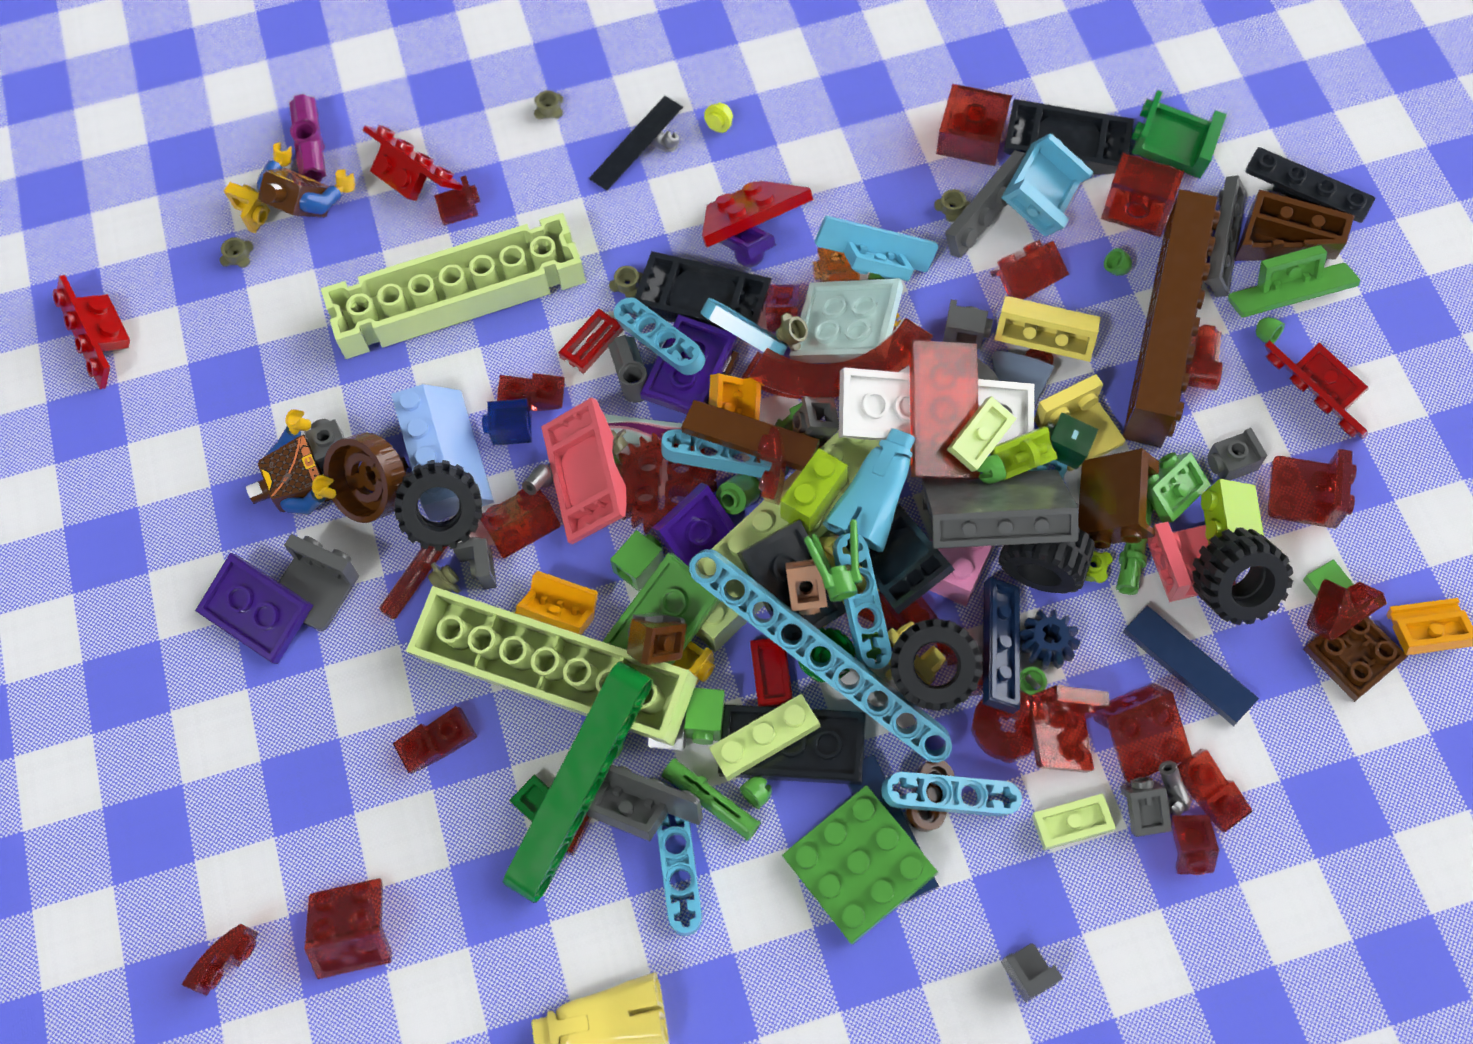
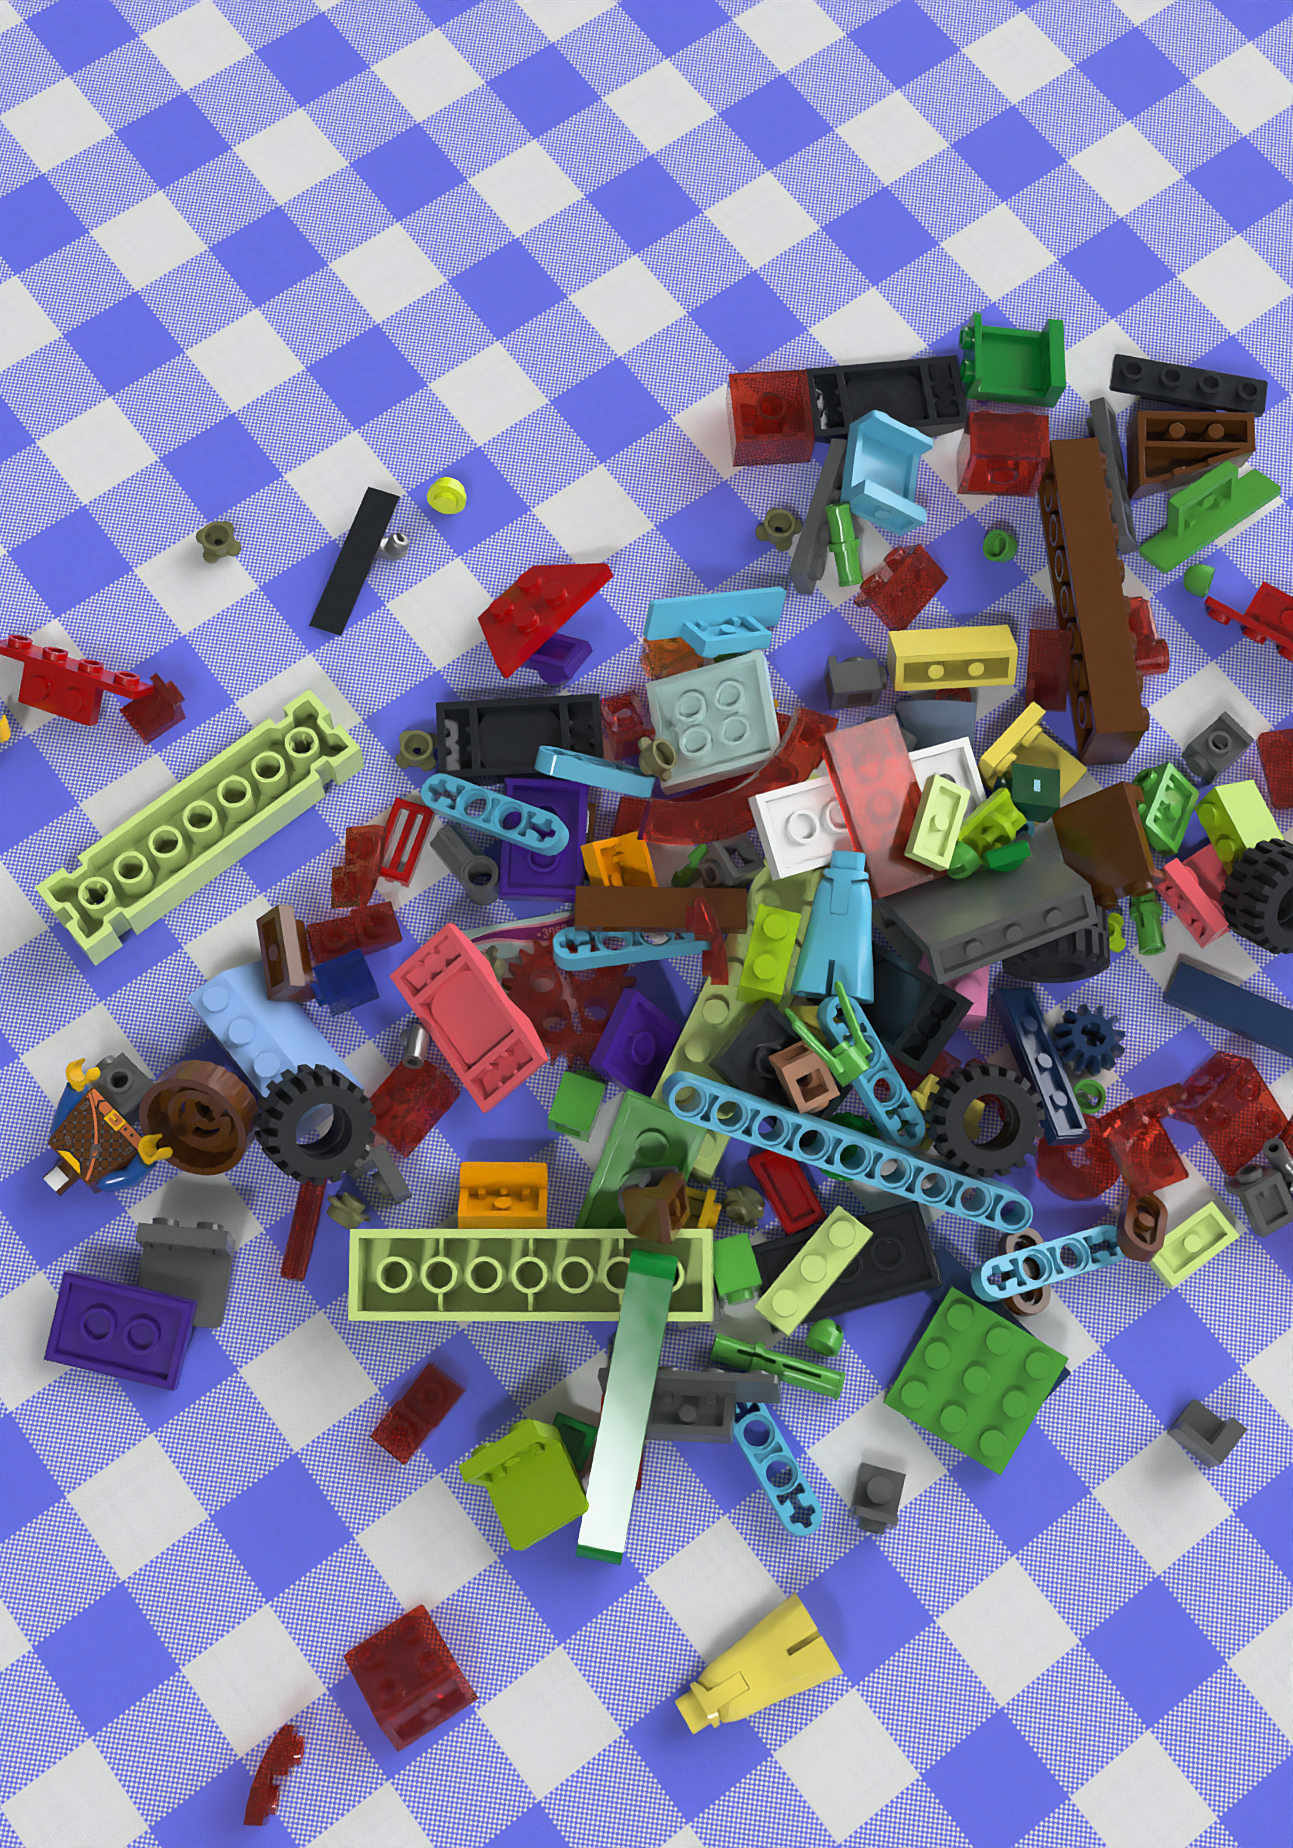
camera: 30 degrees left, 5 degrees up
bright green brick [716,474,761,514] -> none
none -> reddish brown panel [256,904,316,1002]
none -> clear red slope [331,824,387,909]
none -> lime bracket [458,1419,589,1551]
none -> olive plate [720,1185,765,1228]
none -> bright green pin [825,502,864,587]
none -> dark grey bracket [848,1462,906,1535]
none -> green tile [980,840,1032,872]
none -> clear red slope [1025,629,1071,712]
none -> reddish brown plate [1116,1189,1168,1262]

